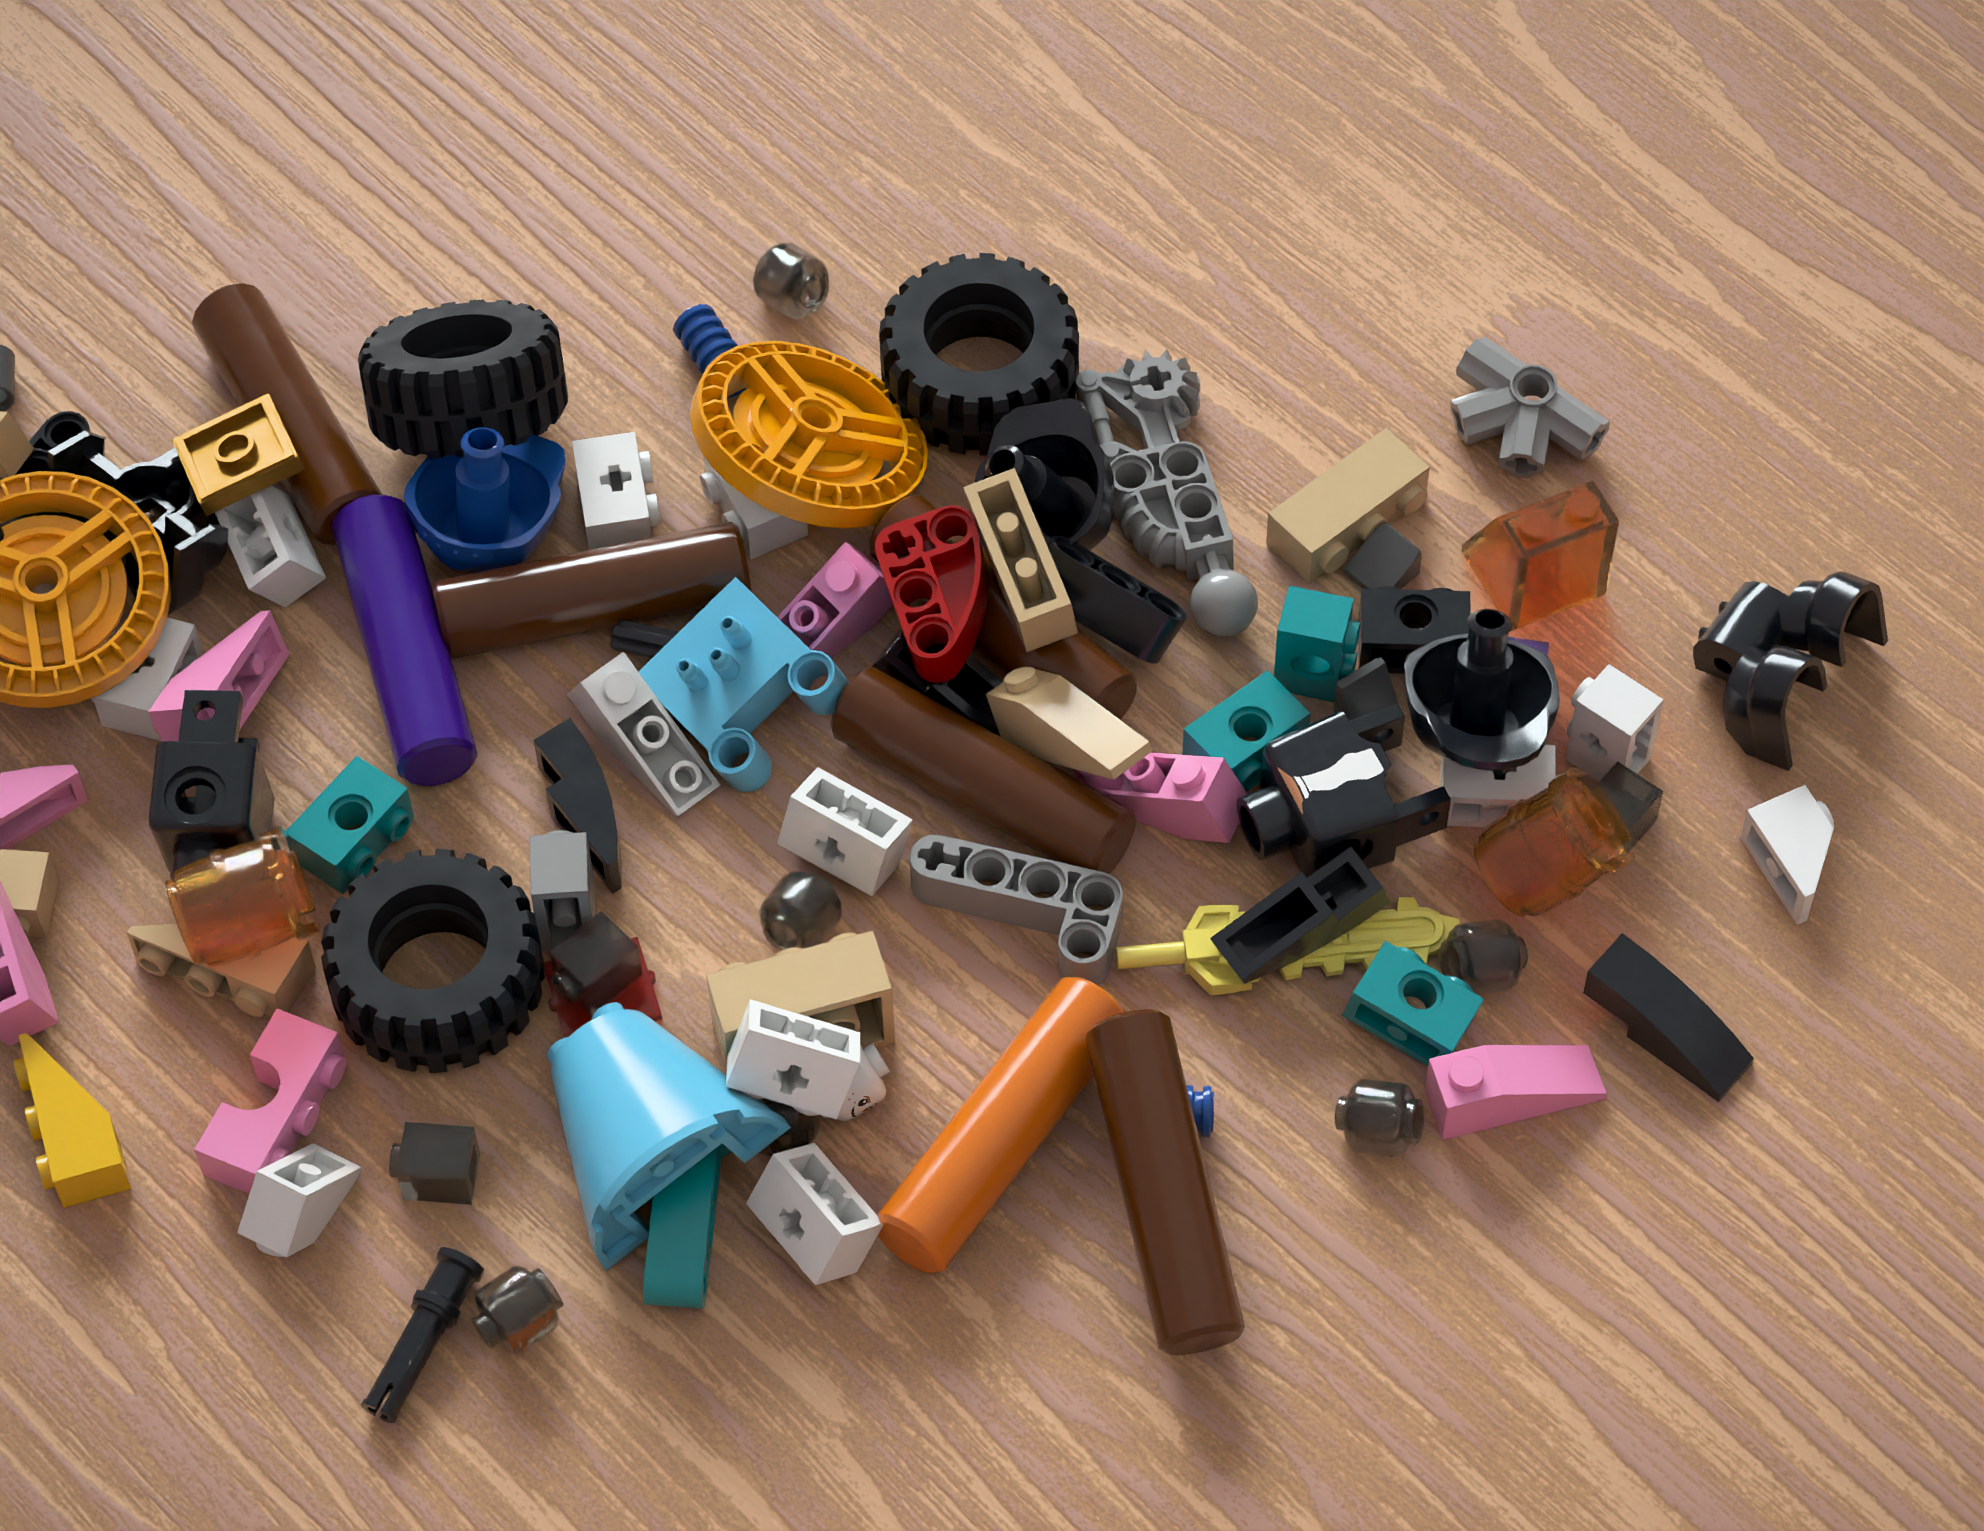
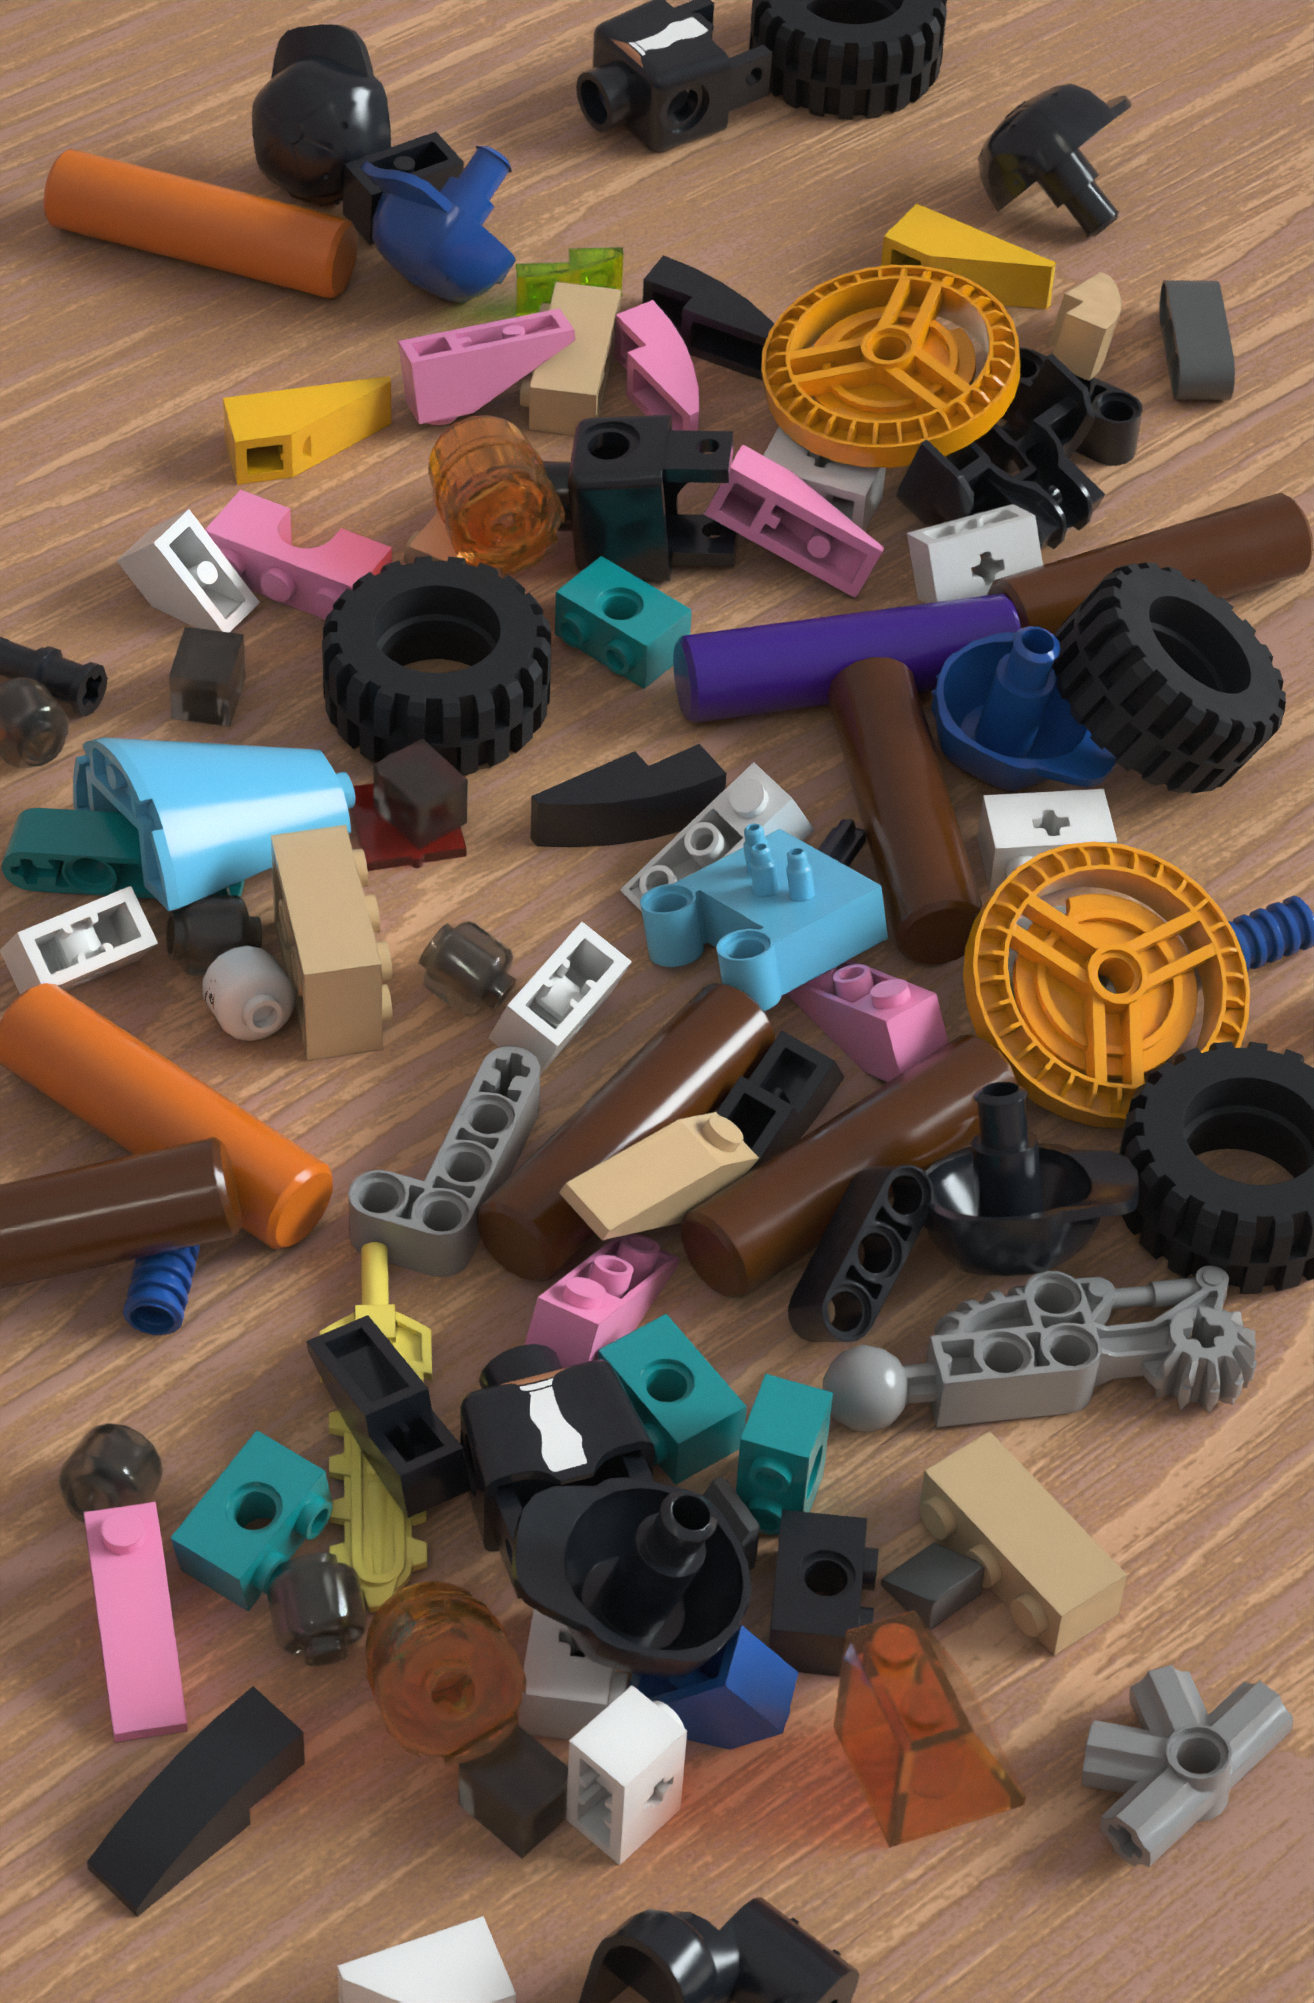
camera: 90 degrees right, 10 degrees down
tile [172,394,304,516] -> none
light grey brick [530,830,597,951] -> none
white brick [726,999,860,1120] -> none
red beam [875,505,988,683] -> none
tan brick [963,468,1078,652] -> none

